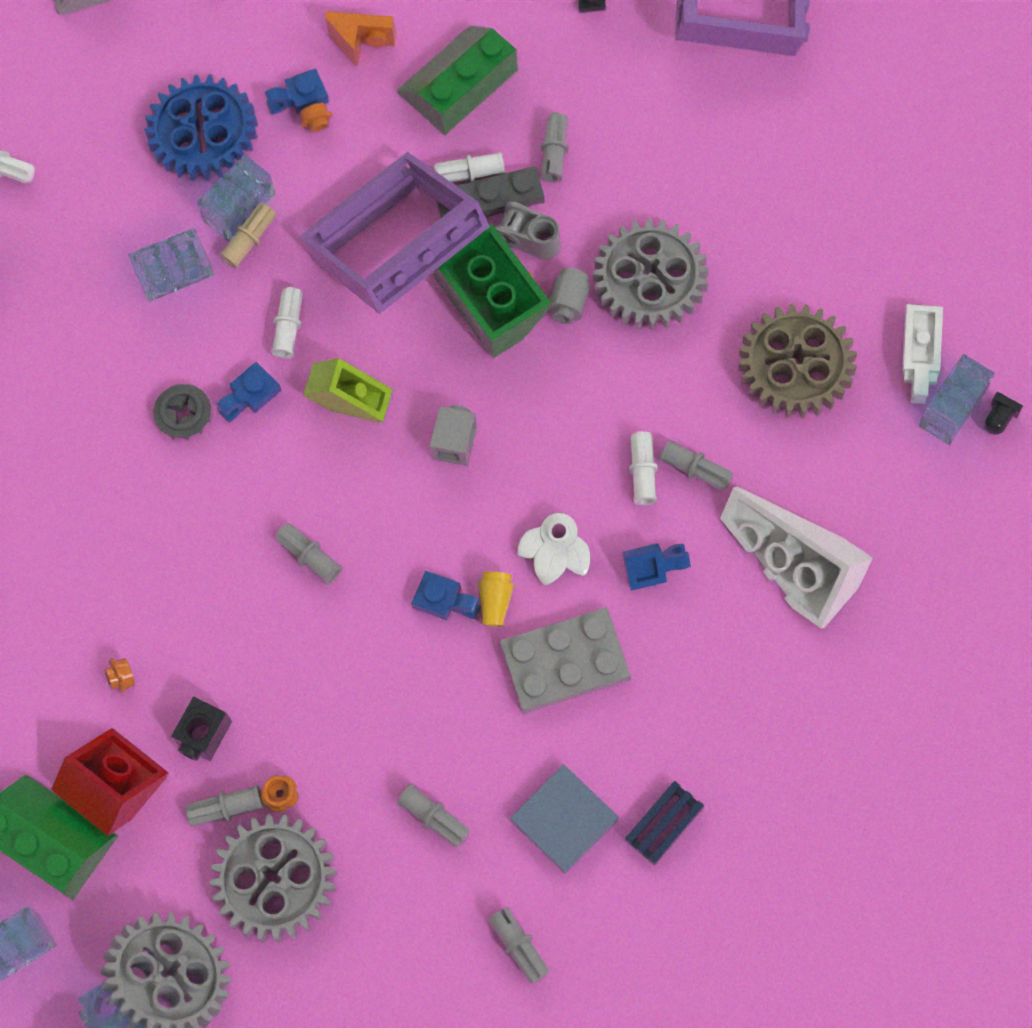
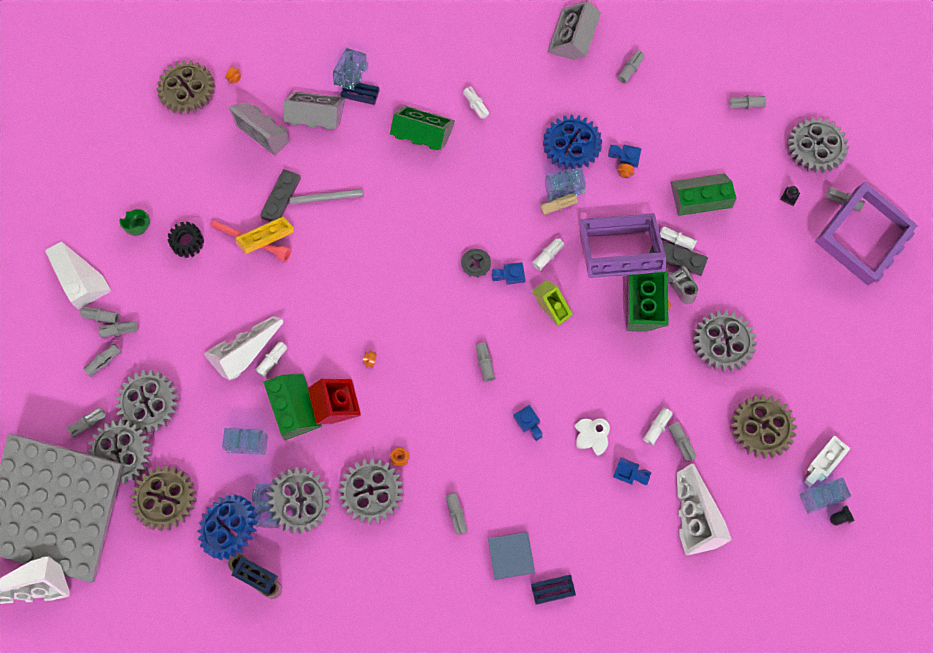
camera: 35 degrees right, 0 degrees up
clear light blue brick [128,228,214,302] -> none
black brick [171,696,232,761] -> none
light grey axle [185,785,264,826] -> none
orange slope [325,11,397,66] -> none
light grey brick [430,405,477,466] -> none
yellow cone [478,571,515,627] -> none
light grey axle [488,907,549,983] -> none
light grey plate [500,607,631,714] -> none
light grey axle [540,112,569,183] -> none
light grey brick [548,268,590,324] -> none

